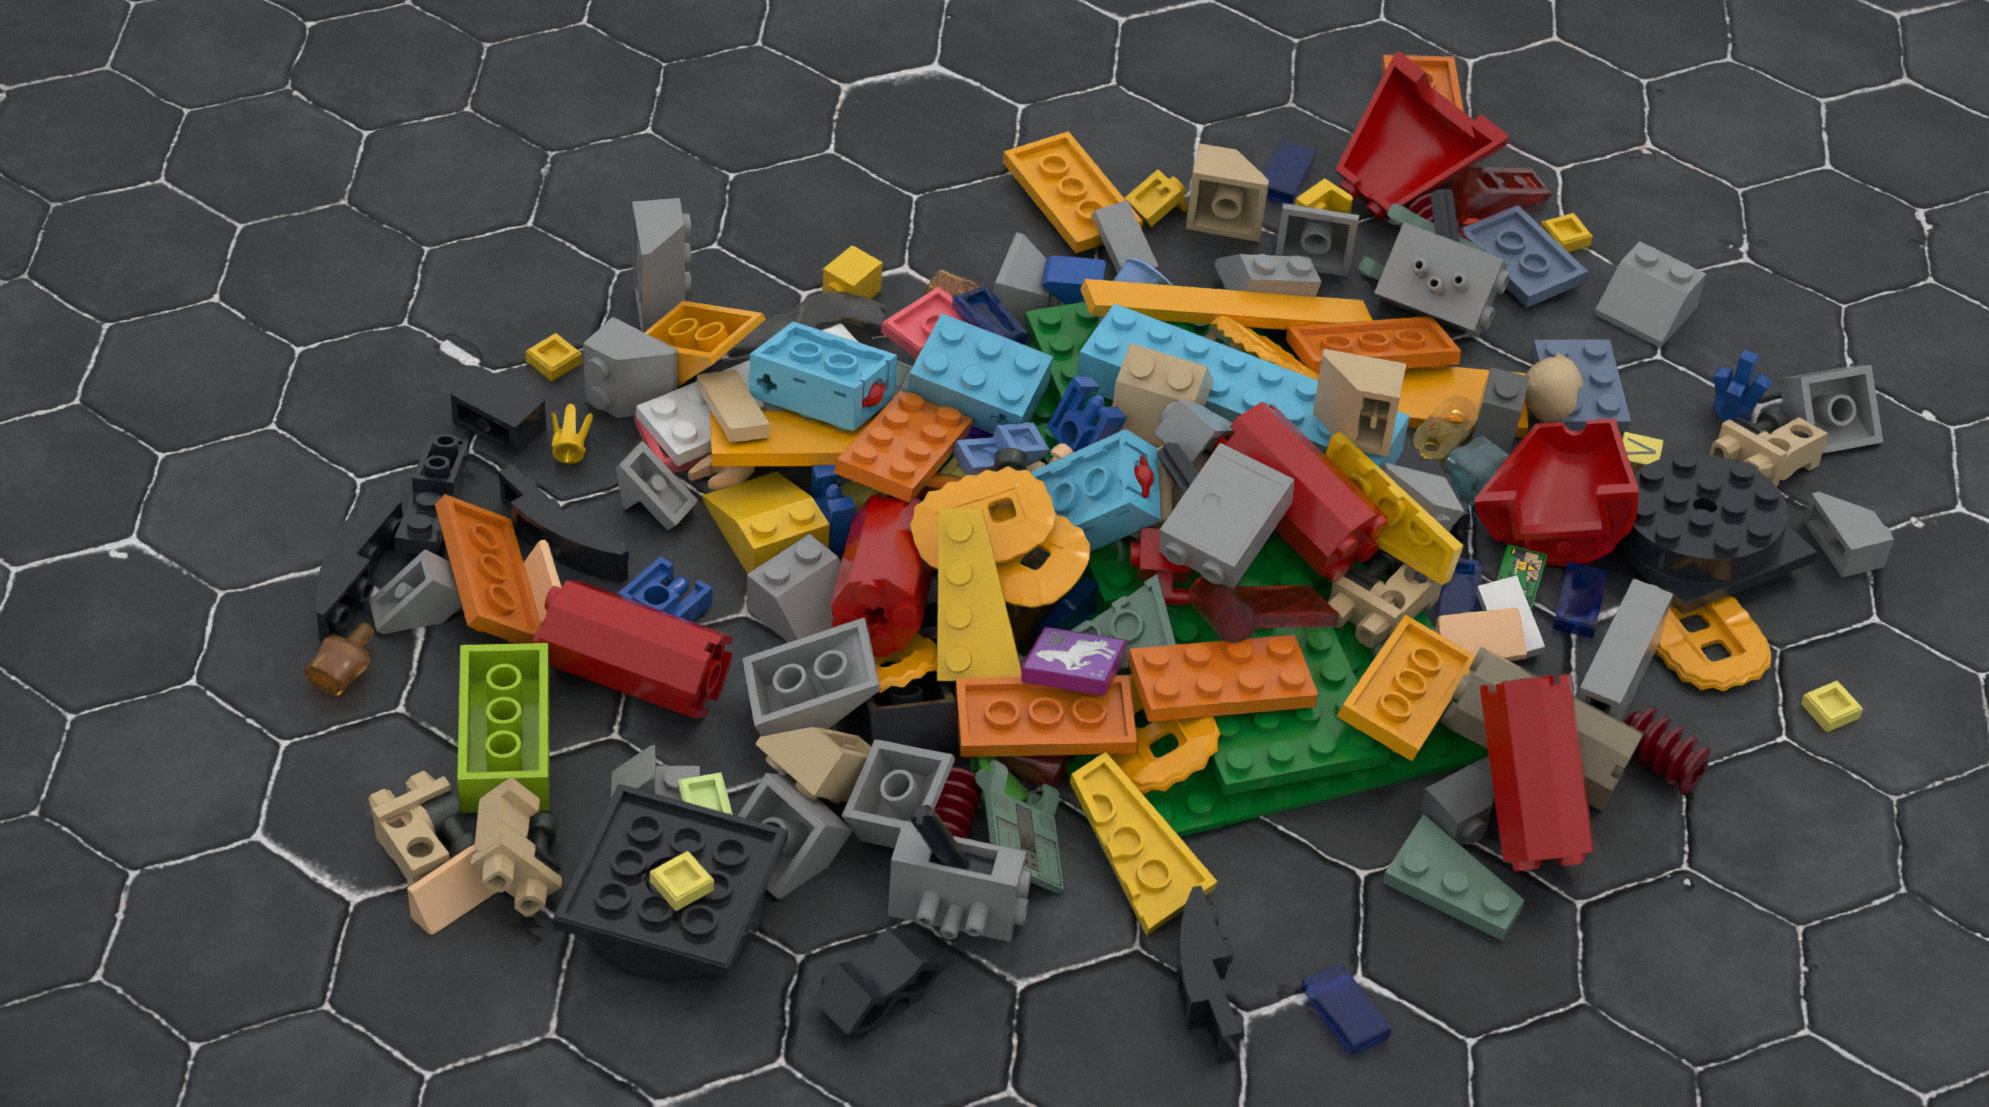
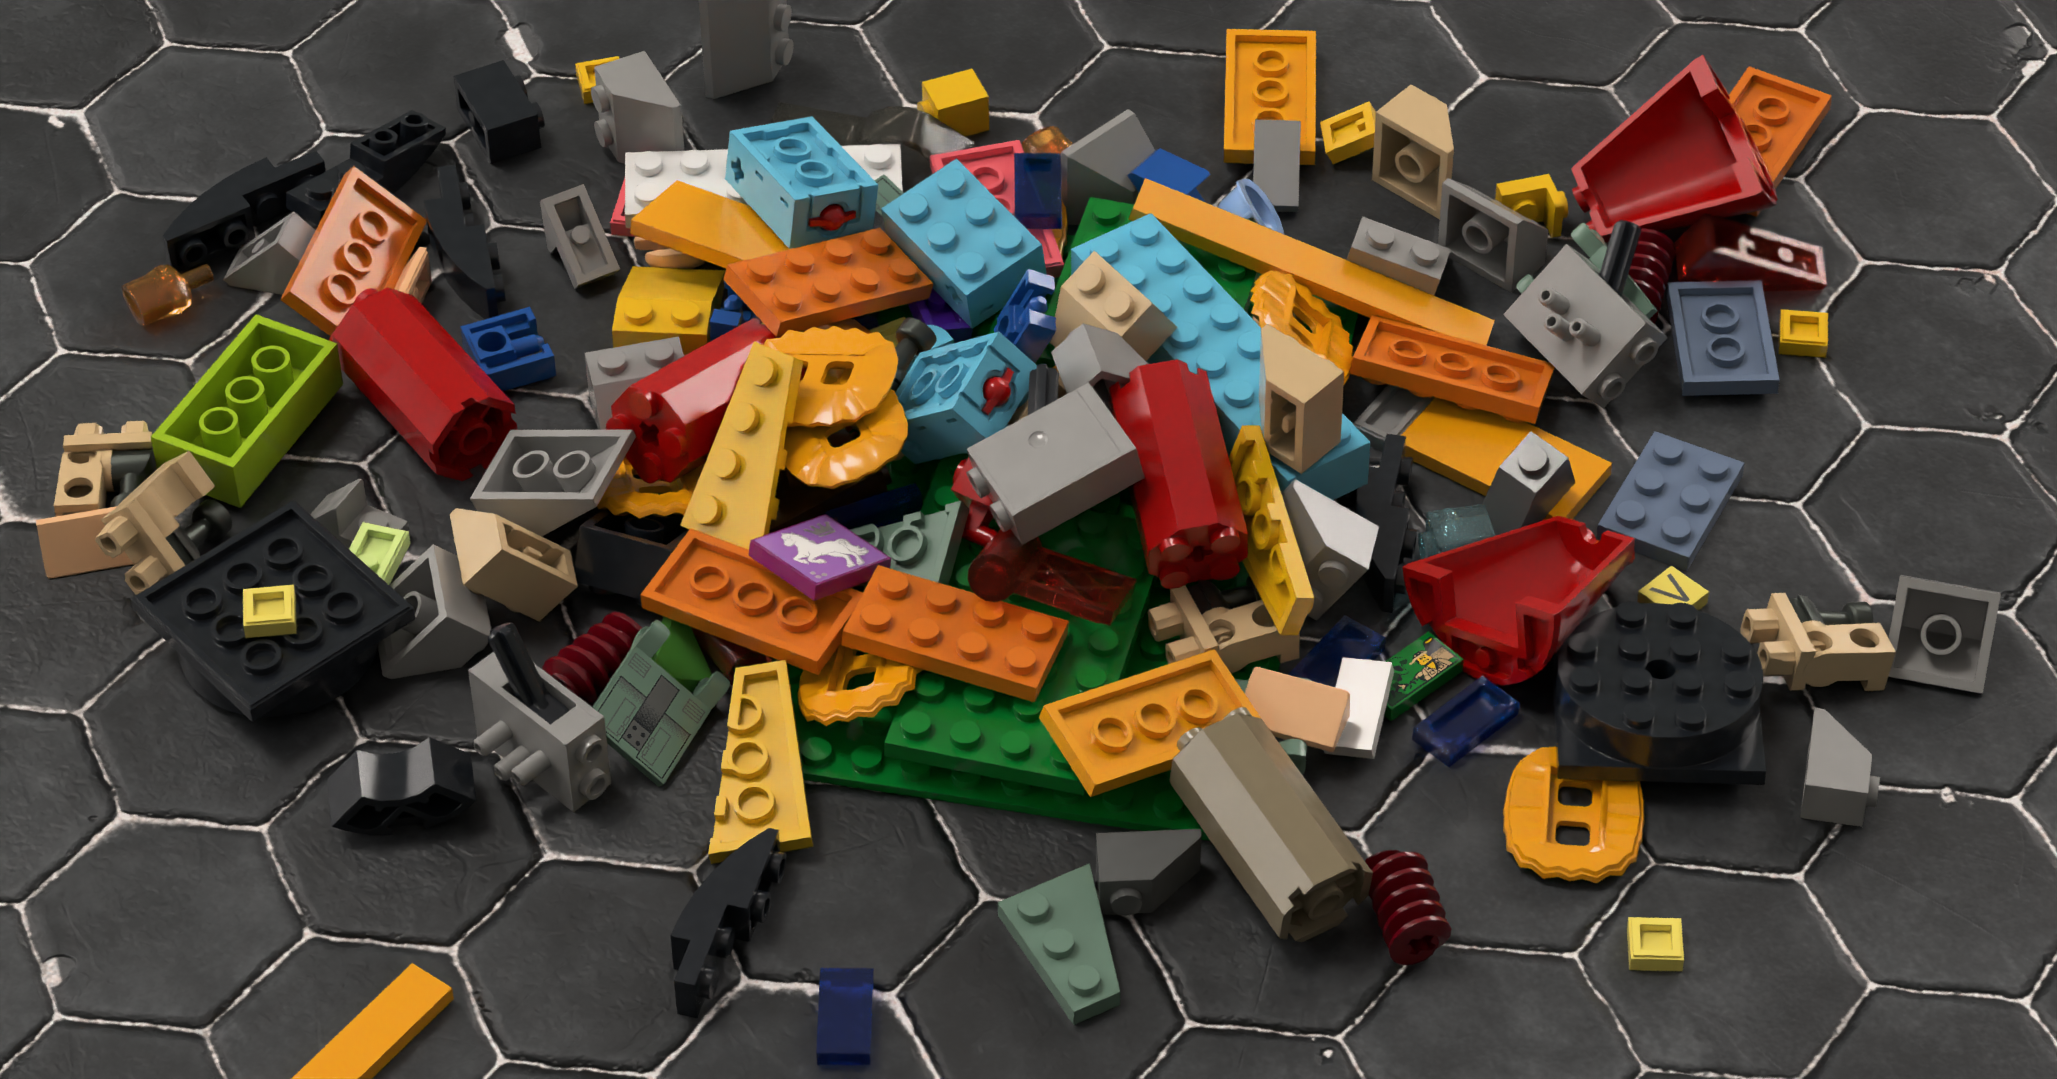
camera: 35 degrees right, 0 degrees up
yellow piece [551,403,593,464] -> none
light orange slope [644,301,766,386] -> none
tan tile [697,370,770,443] -> none
light grey slope [842,739,955,848] -> none
medium blue slope [952,422,1050,476] -> none
clear blue tile [1263,140,1316,204] -> none
clear yellow plate [1411,396,1478,464] -> none
red brick [1479,673,1594,871] -> none
tan hair [1524,353,1583,423] -> none
light grey brick [1577,578,1673,721] -> none
light grey slope [1594,241,1706,348] -> none
blue rock [1713,349,1772,421] -> none

